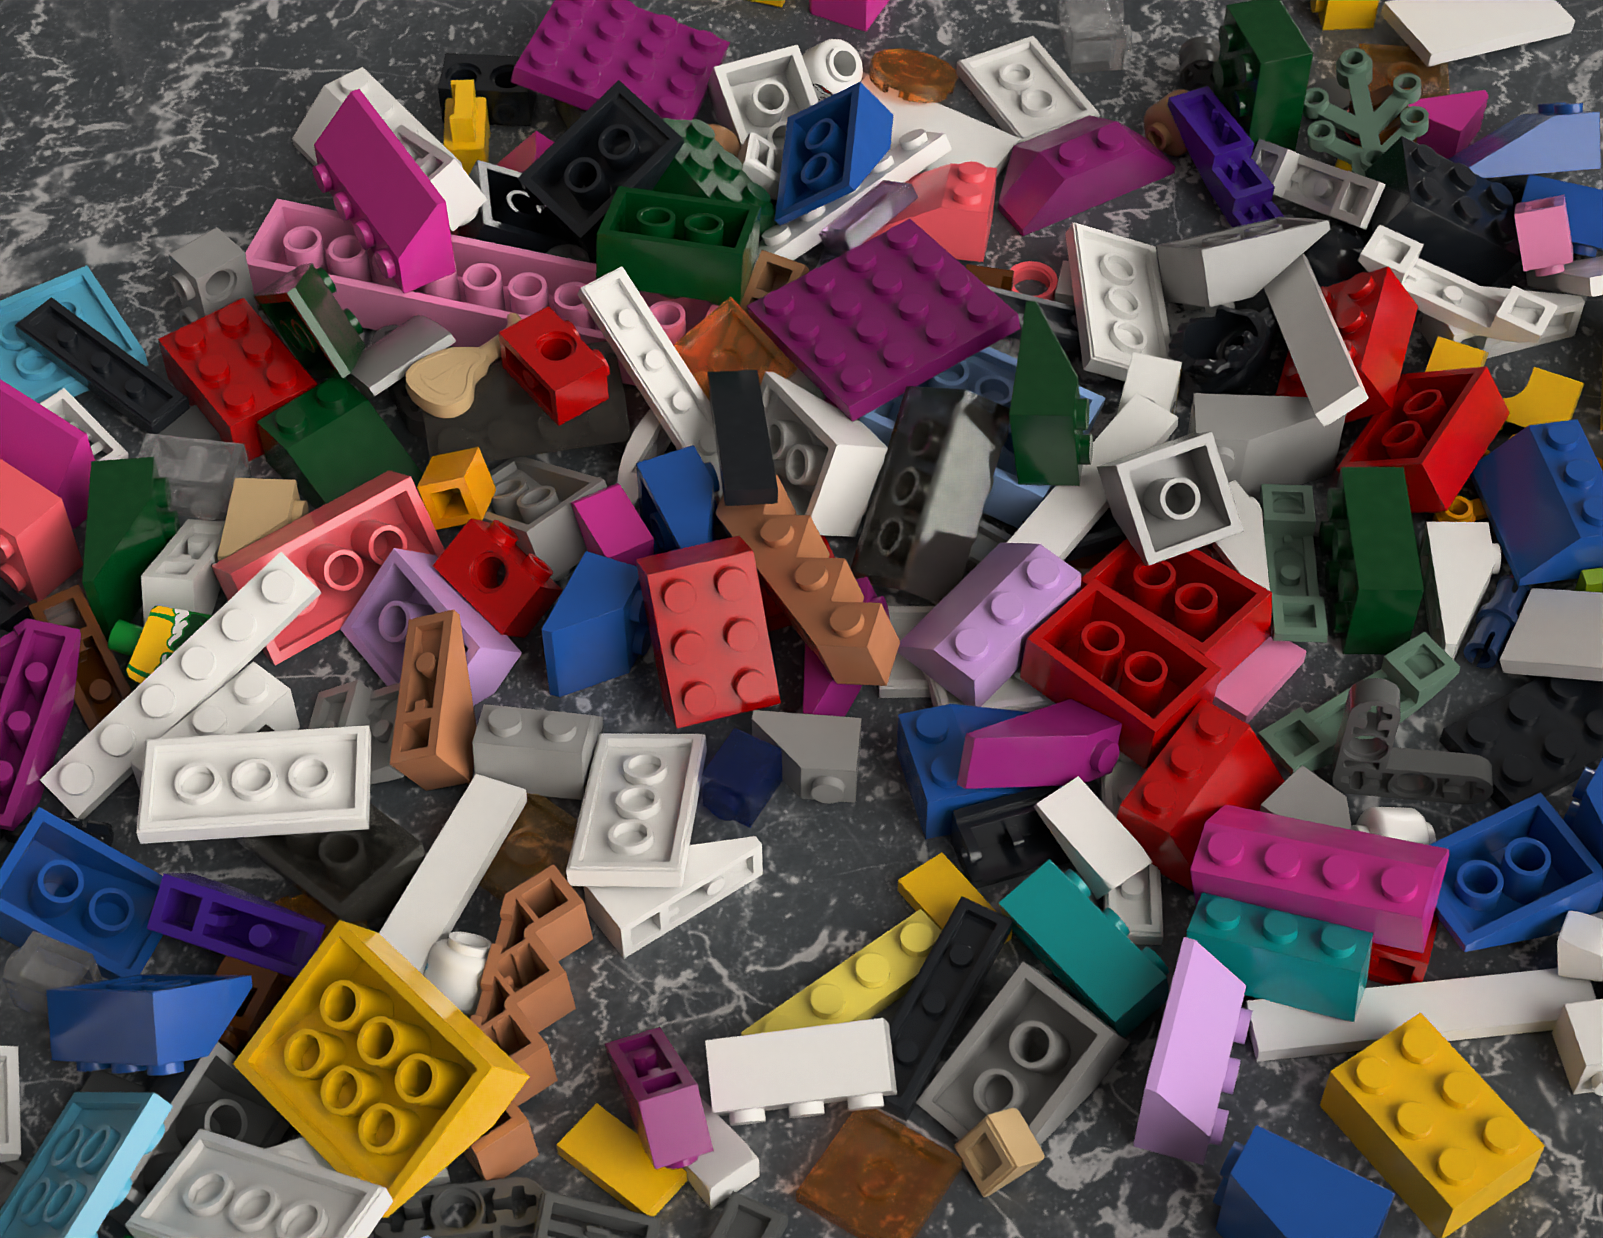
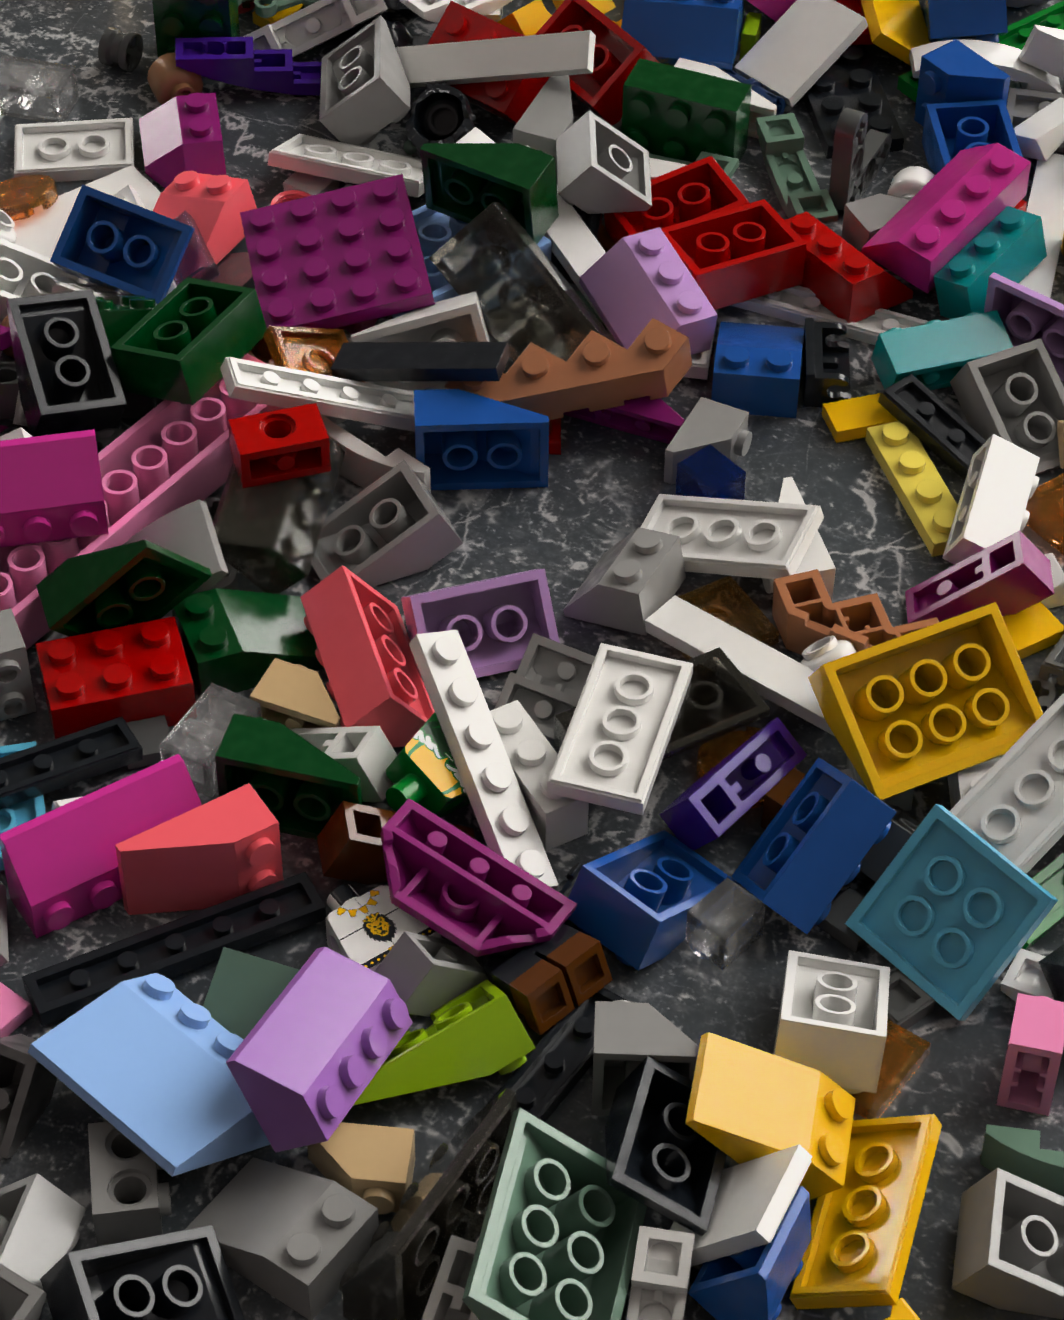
camera: 70 degrees left, 5 degrees down
nougat slope [389,609,477,791] -> none
tan piece [406,313,522,419] -> none
light orange brick [417,447,496,530] -> none
red brick [433,518,563,638] -> none
blue slope [541,551,652,697] -> none
dark pink slope [570,483,654,566] -> none
brick [635,535,781,729] -> none
magenta slope [957,699,1122,789] -> none
white slope [1033,776,1152,900] -> none

